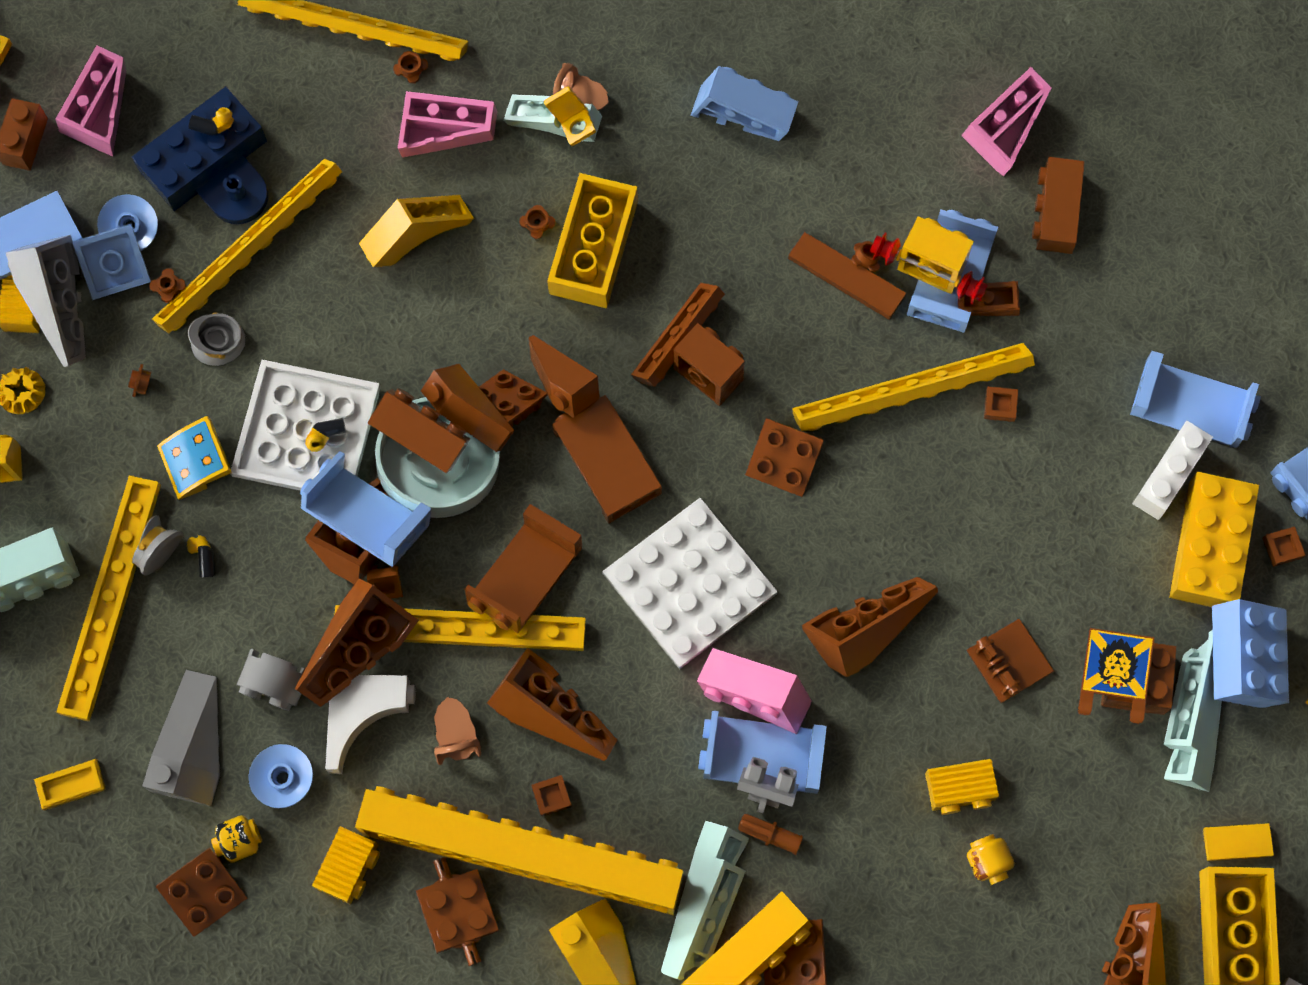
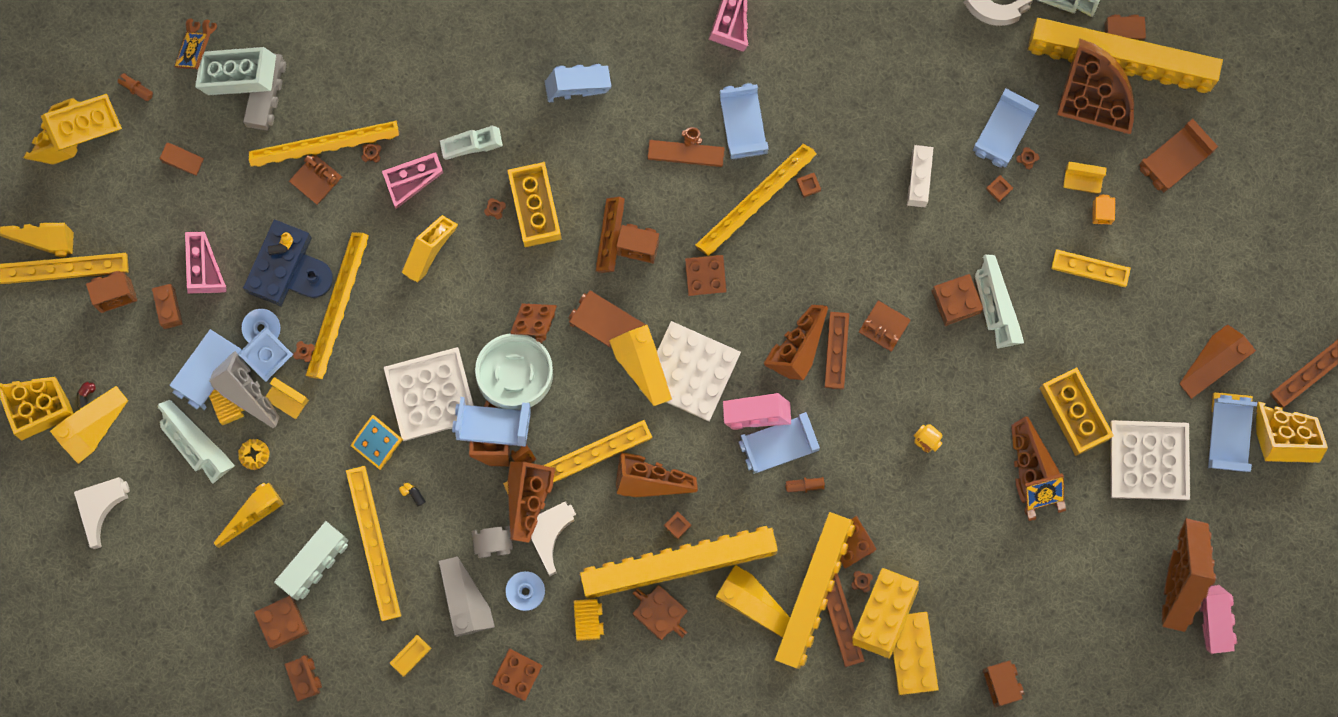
camera: 30 degrees left, 5 degrees up
dark orange plate [128,364,151,397] -> none
light grey piece [132,515,183,576] -> none
light grey piece [188,312,245,366] -> none
yellow head [211,815,262,863] -> none
arm [305,418,346,452] -> none
dark orange brick [368,388,471,473] -> none
dark orange slope [421,364,515,452] -> none
nougat piece [434,697,481,765] -> none
dark orange panel [465,504,582,633] -> none
dark orange slope [529,335,600,418] -> none
yellow bracket [544,86,596,146] -> none
nougat piece [553,63,608,110] -> none
light aqua wedge [661,821,749,980] -> none
light grey hips [737,757,799,814] -> none
yellow brick [870,216,988,304] -> none
yellow brick [925,759,999,815] -> none
dark orange slope [957,281,1020,316] -> none
dark orange brick [1032,157,1085,254] -> none
flag [1078,628,1154,724] -> none
light blue panel [1130,351,1261,448] -> none
yellow brick [1169,472,1259,607] -> none
yellow tile [1203,823,1274,861] -> none
light blue brick [1212,599,1289,708] -> none
none -> yellow panel [266,377,309,419]
none -> dark orange hinge [289,155,342,205]
none -> yellow wedge [609,325,672,406]
none -> dark orange plate [824,312,849,390]

